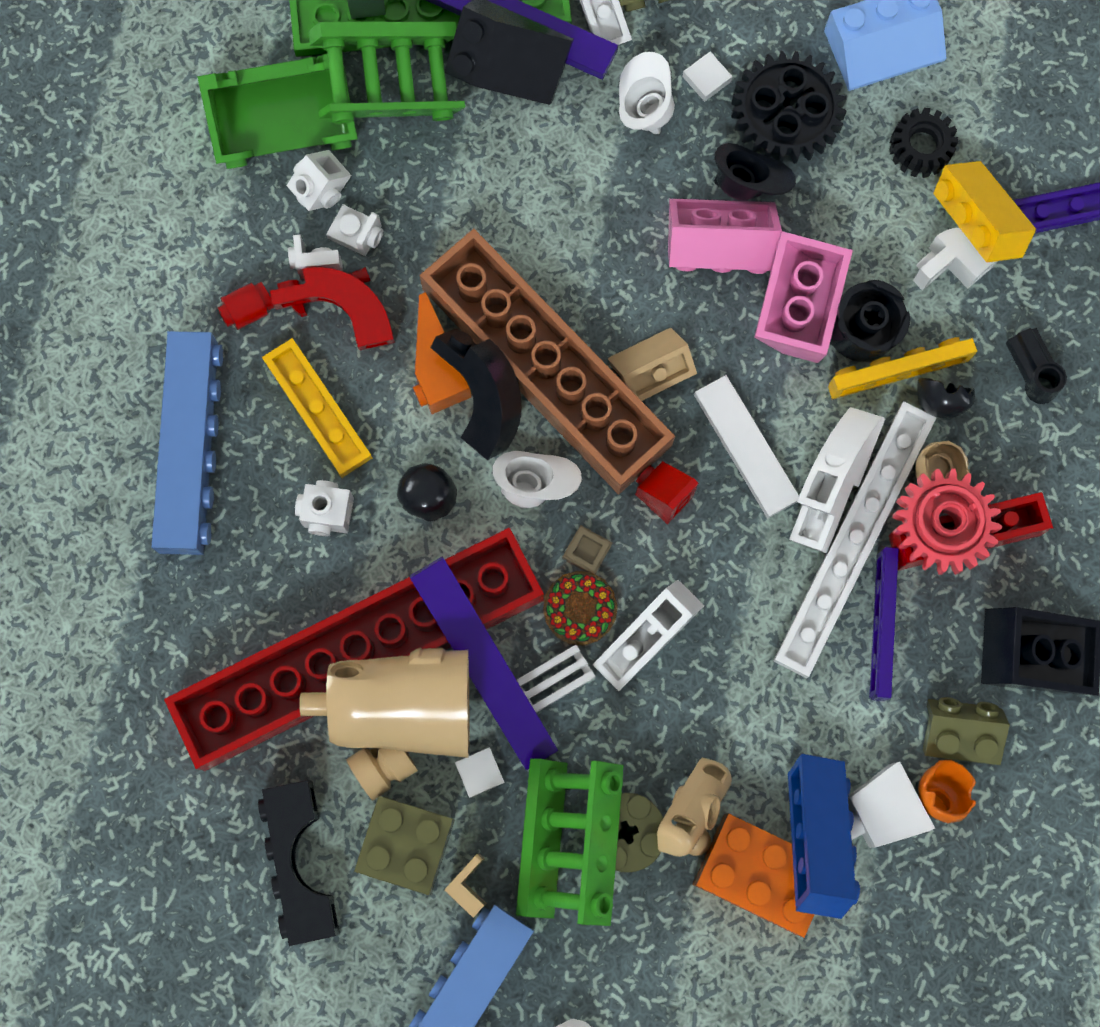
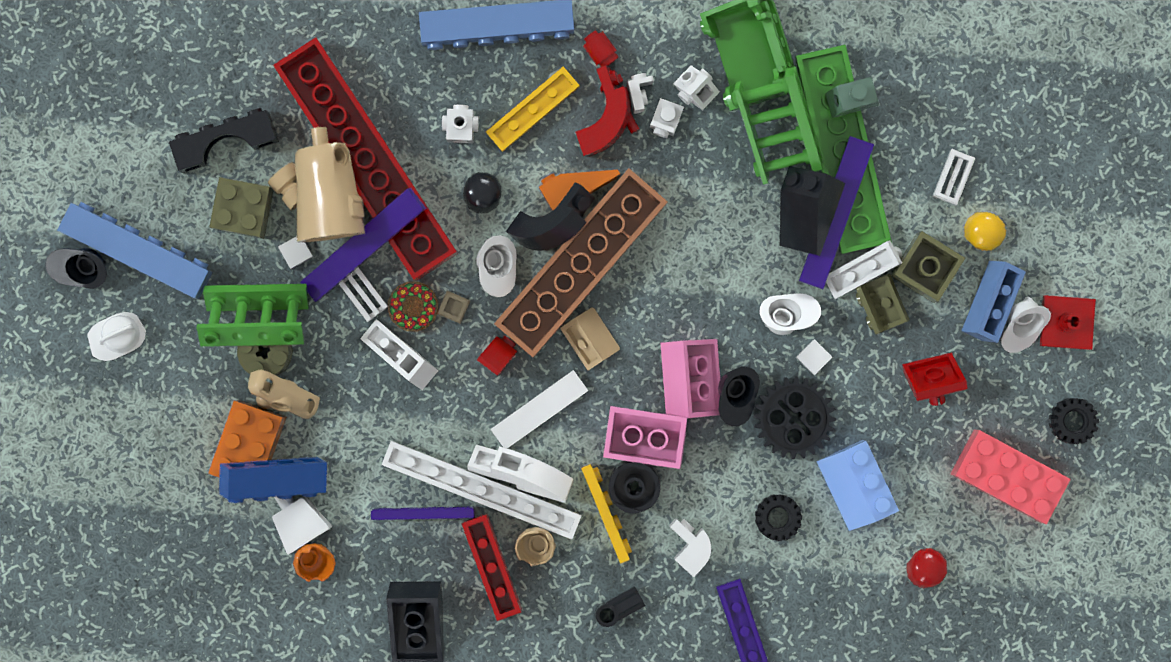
camera: 85 degrees right, 10 degrees up
tan panel [444,854,487,918] -> none
coral gear [892,468,1002,575] -> none
black hair [917,378,975,418] -> none
olive bracket [923,697,1010,765] -> none
yellow brick [933,161,1036,263] -> none

